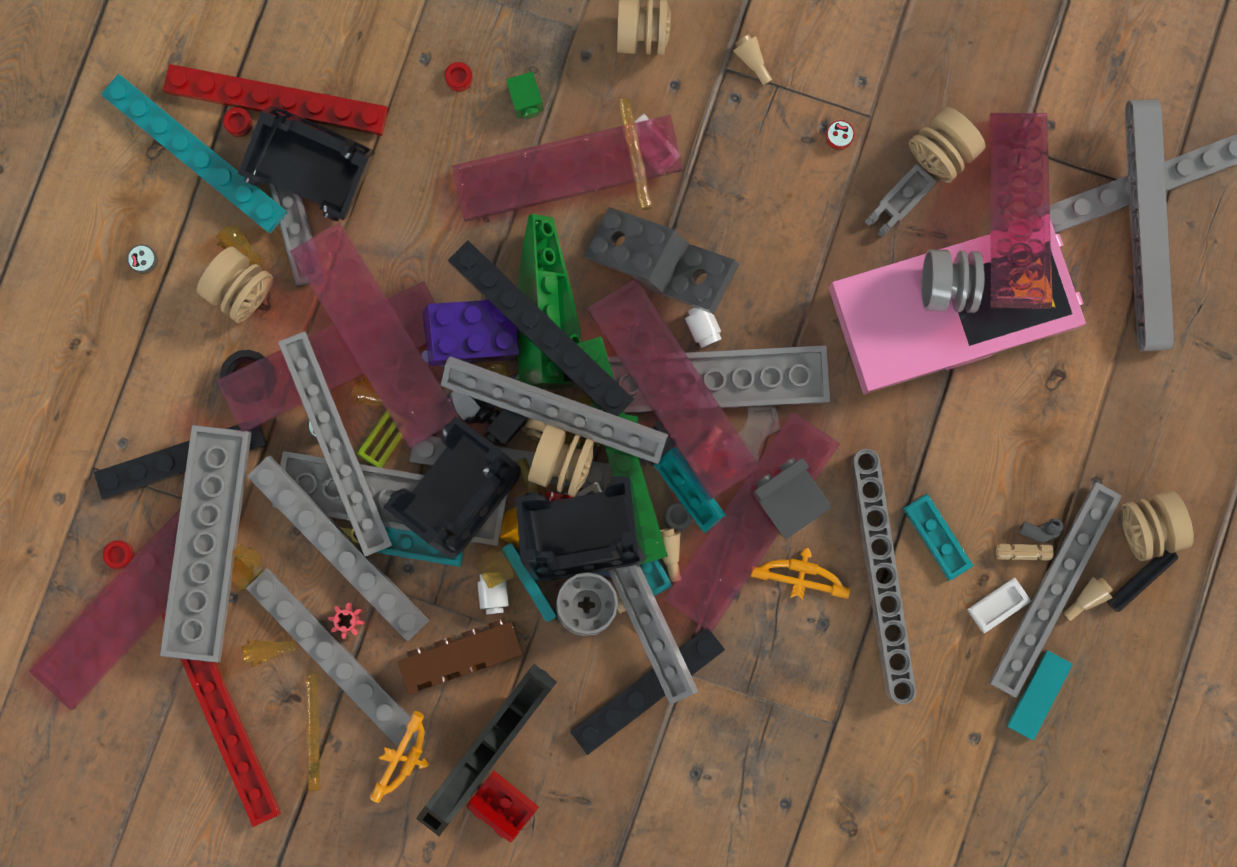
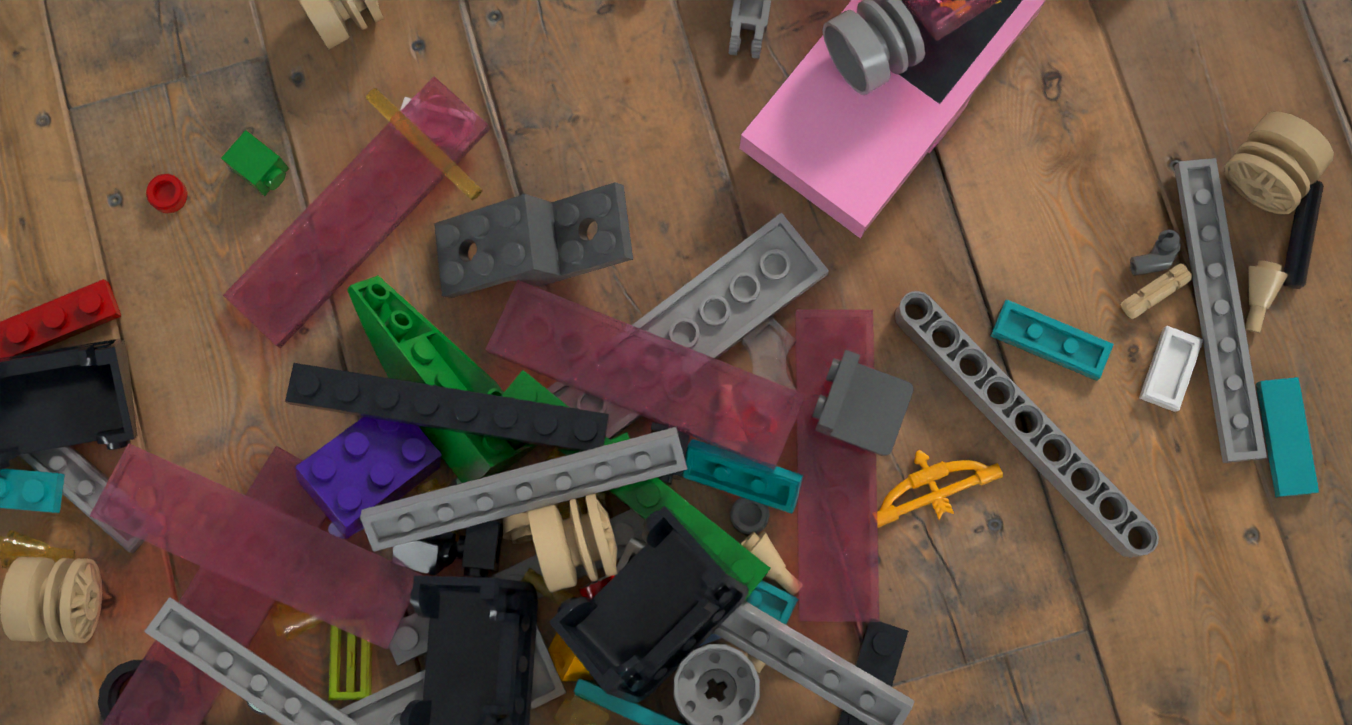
camera: 30 degrees left, 5 degrees down
white brick [685,308,722,348] -> none

